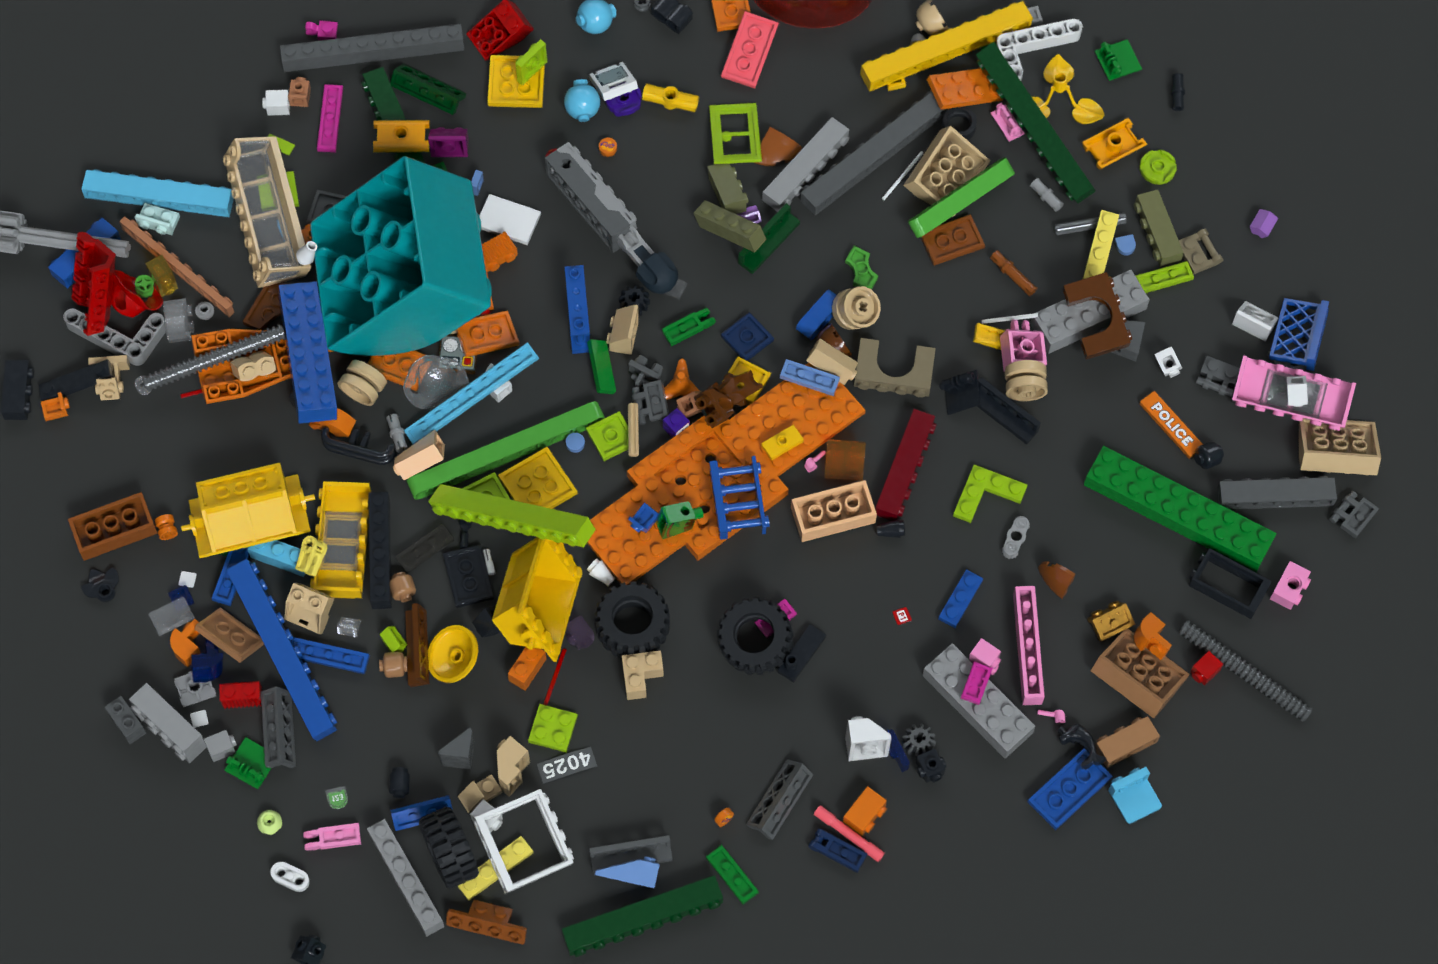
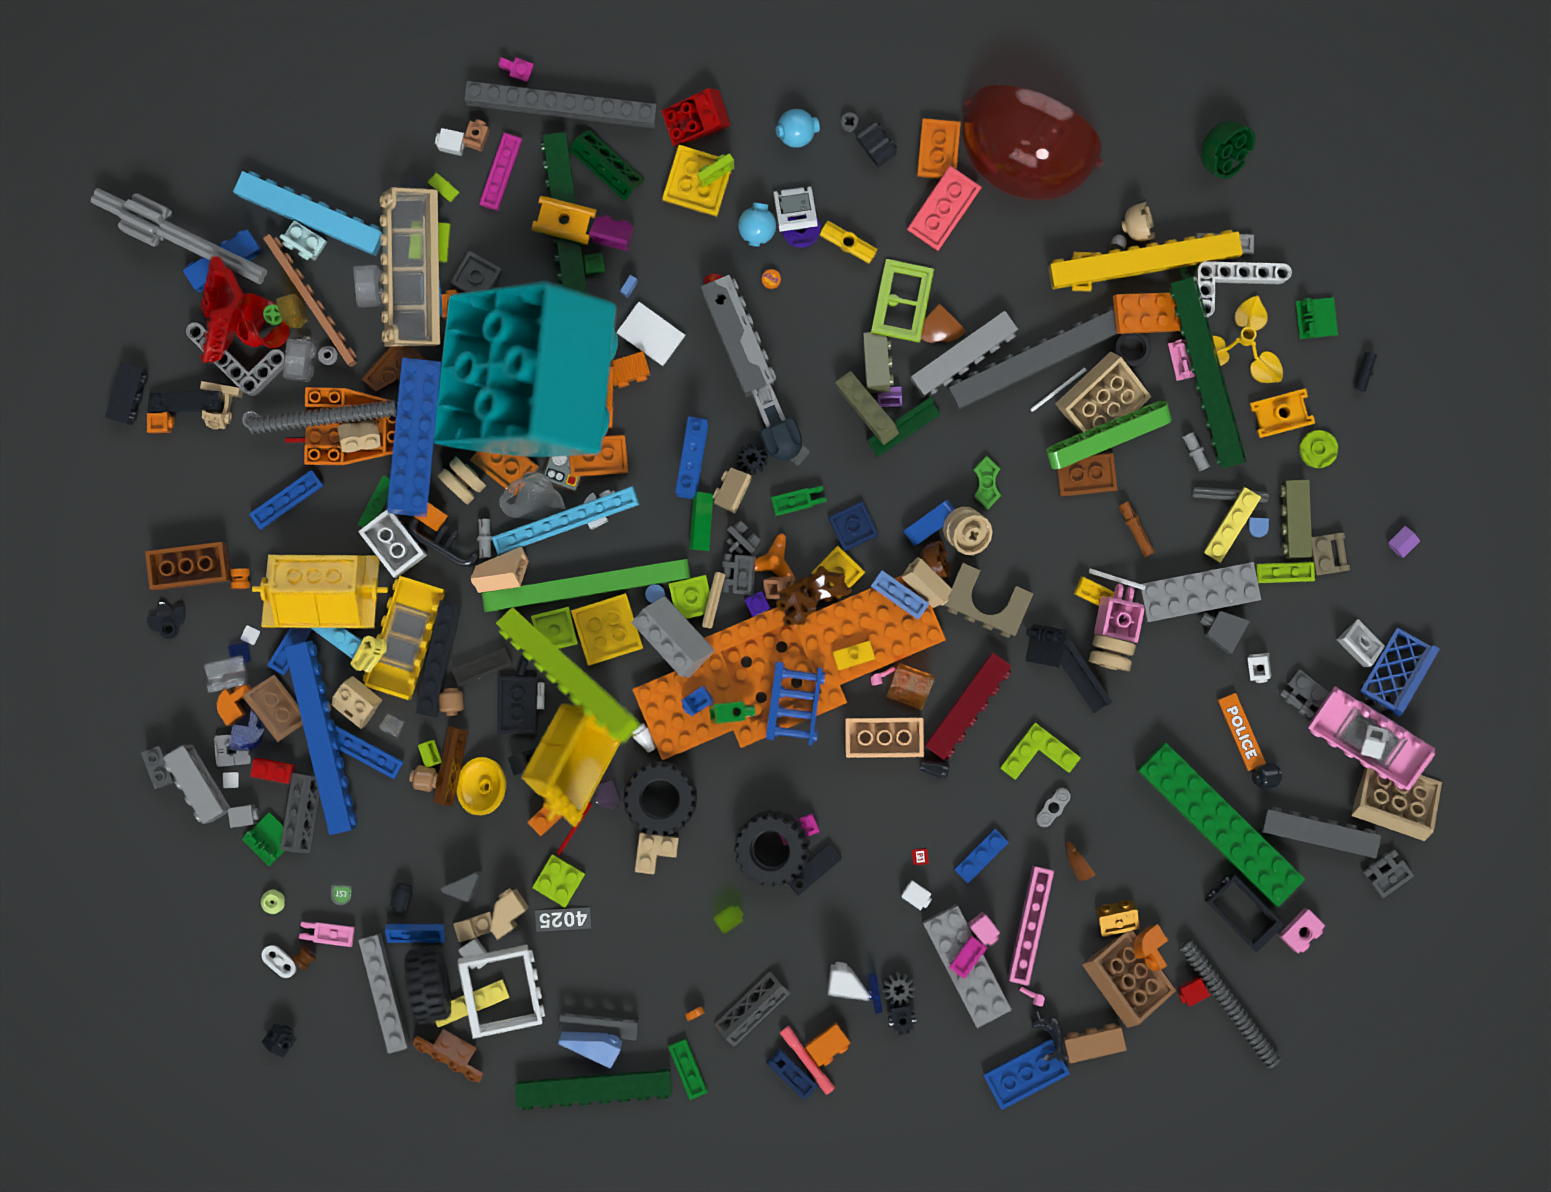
camera: 15 degrees right, 20 degrees up
white cone [296,241,317,265] -> none
reddish brown arch [1062,272,1132,360] -> none
medium azure bracket [1108,767,1162,824] -> none
none -> blue plate [249,470,324,530]
none -> reddish brown wheel [291,946,316,970]
none -> clear brick [353,265,384,308]
none -> green piece [358,476,390,528]
none -> white brick [358,510,427,578]
none -> light grey slope [631,596,715,678]
none -> clear neon green brick [713,904,744,934]
none -> white brick [900,880,932,910]

